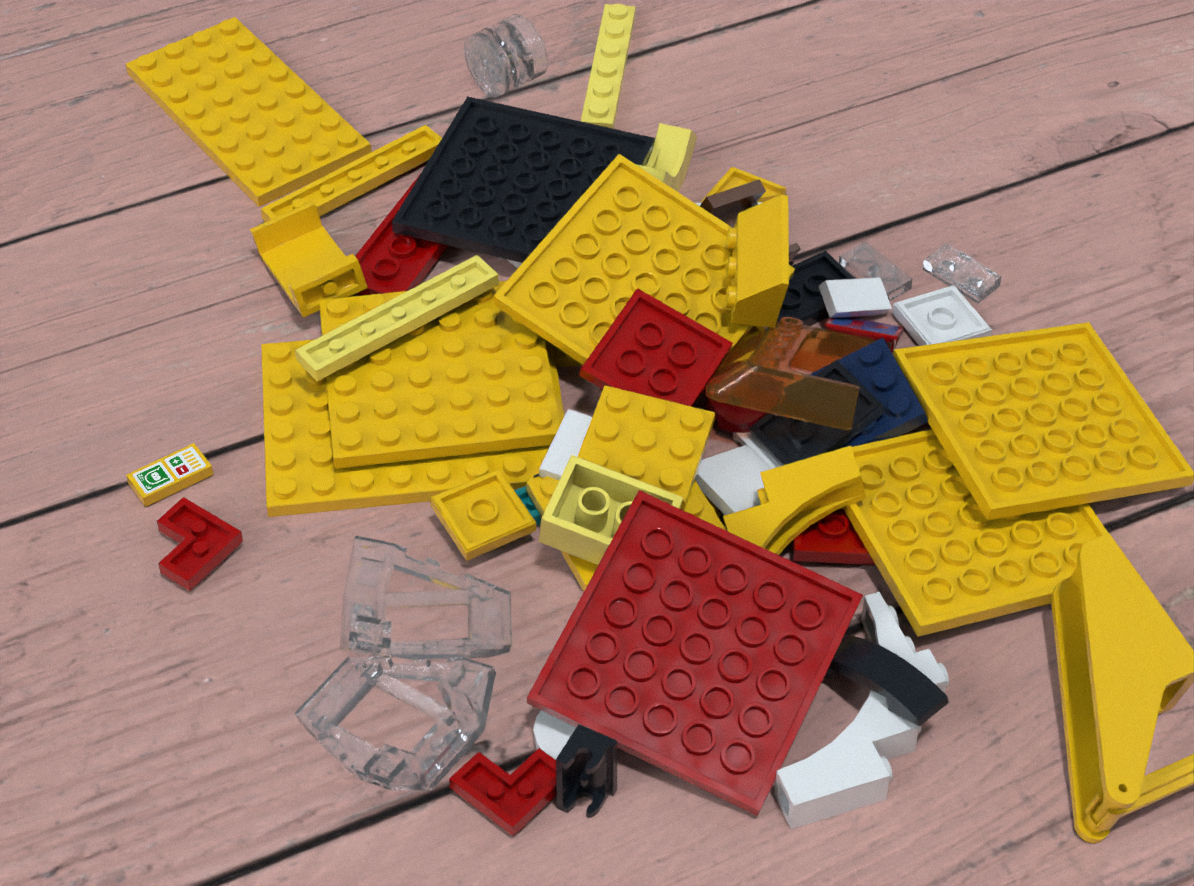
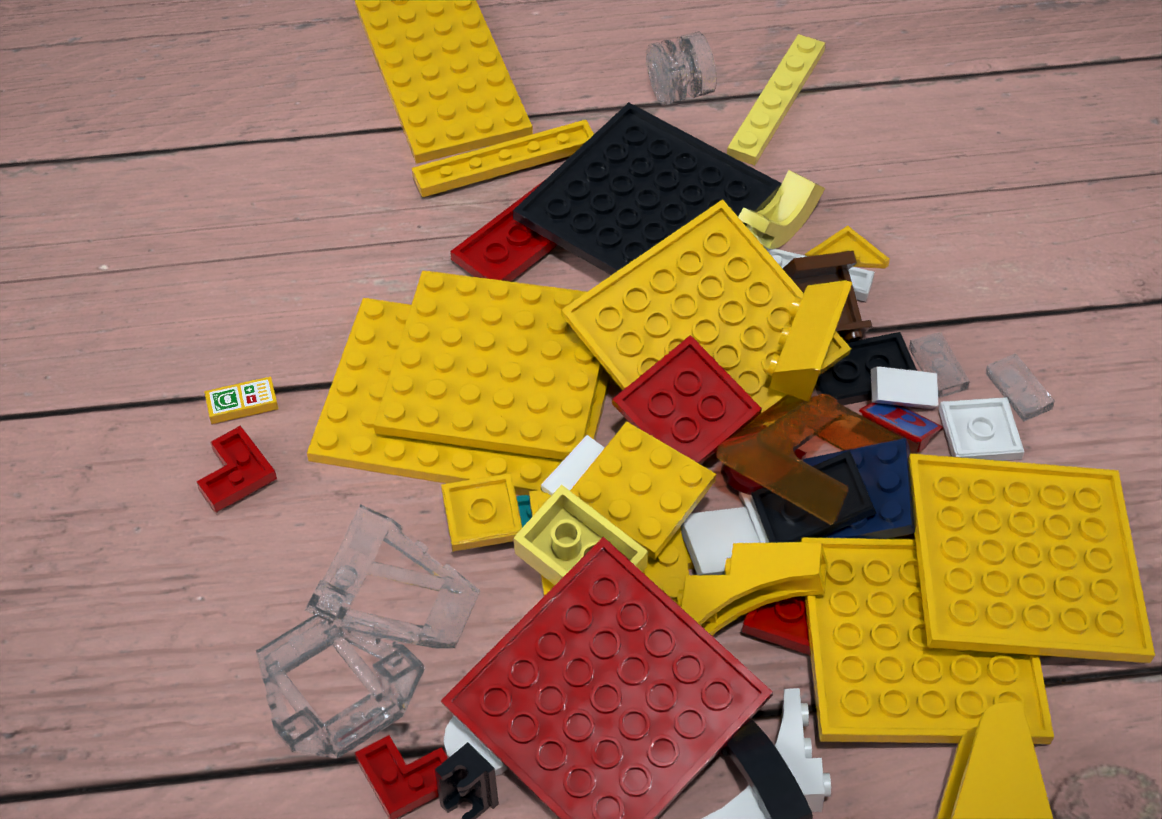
camera: 20 degrees right, 5 degrees up
yellow panel [250,201,367,318] -> none
light yellow plate [295,255,499,381] -> none

